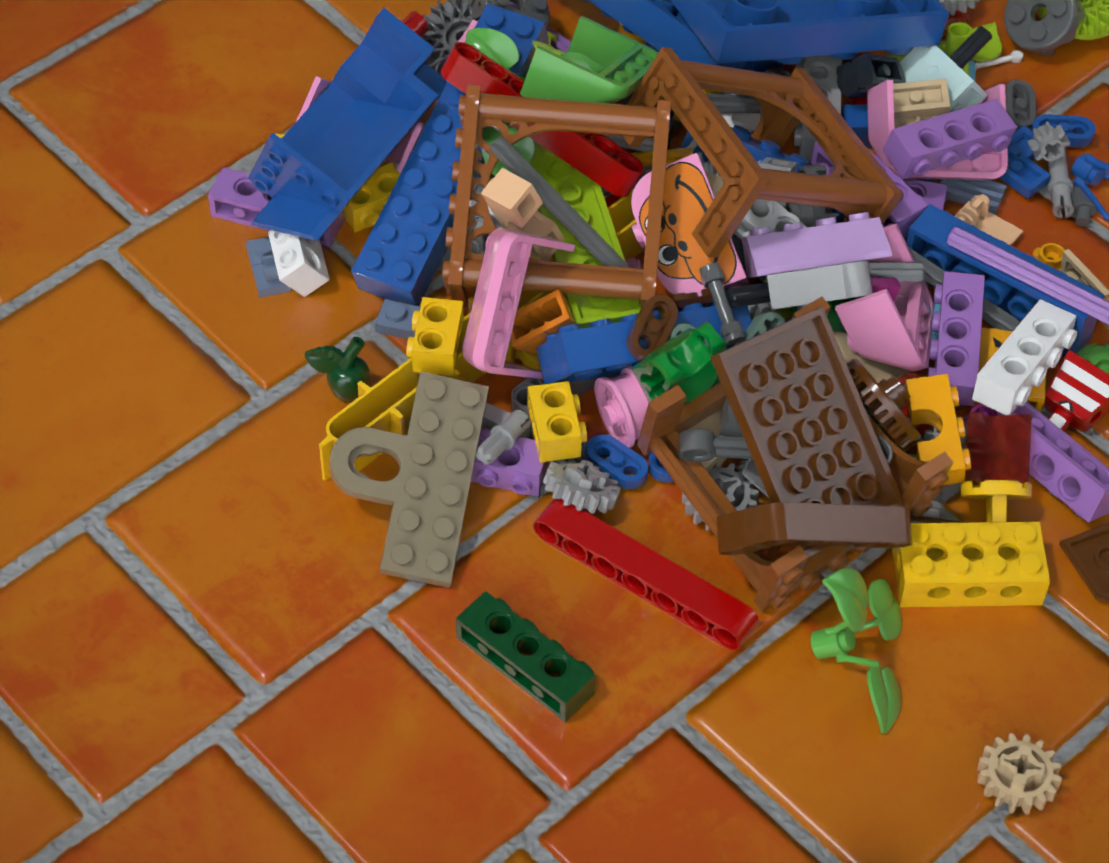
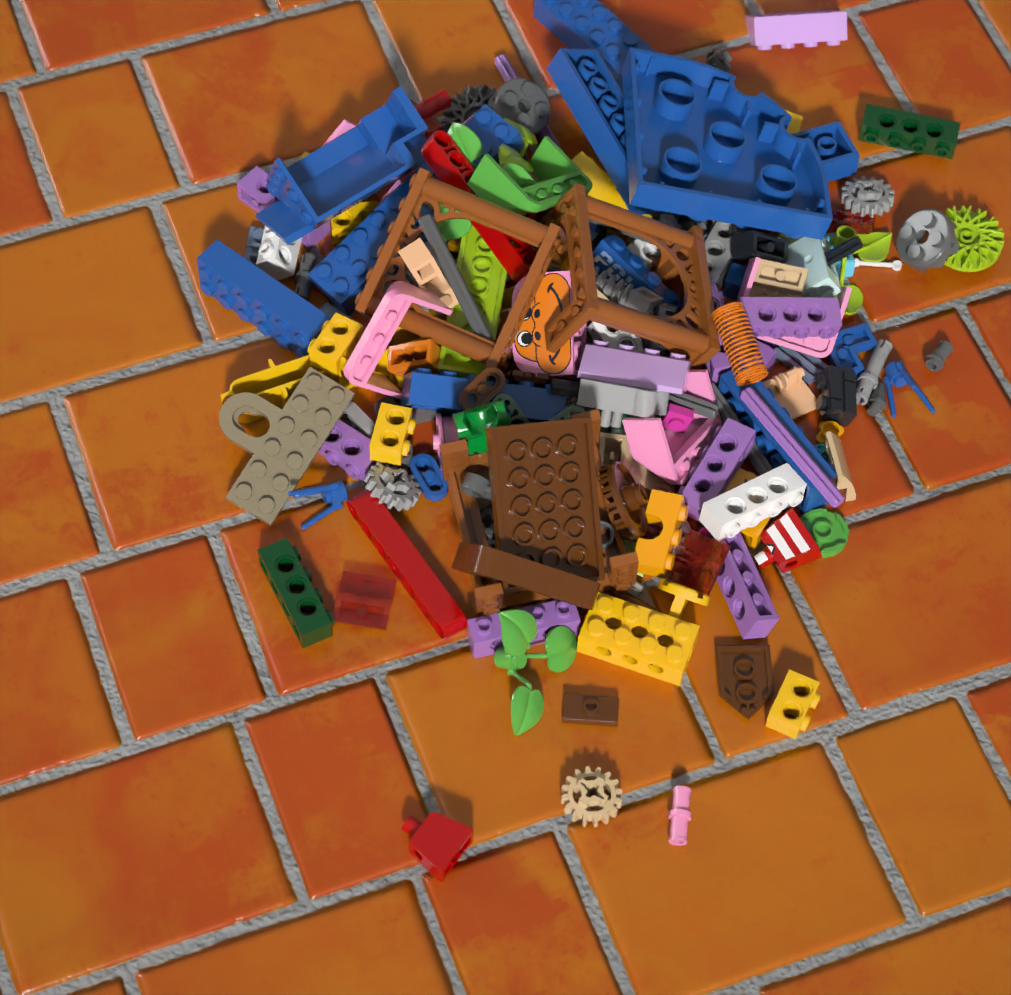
camera: 20 degrees right, 5 degrees up
dark green piece [304,336,370,402] -> none
light grey axle [476,410,531,465] -> none
dark grey bar [699,263,745,346] -> none
dark grey plate [1005,79,1036,131] -> none
light grey gear [1027,122,1070,164] -> none
blue plate [1031,114,1096,147] -> none
none -> blue brick [197,240,331,358]
none -> blue plant [288,480,347,530]
none -> dark grey pin [295,253,316,302]
none -> clear red slope [333,571,397,631]
none -> medium lavender brick [467,600,580,659]
none -> reddish brown plate [562,694,619,727]
none -> orange piece [711,302,768,386]
none -> black brick [816,365,857,427]

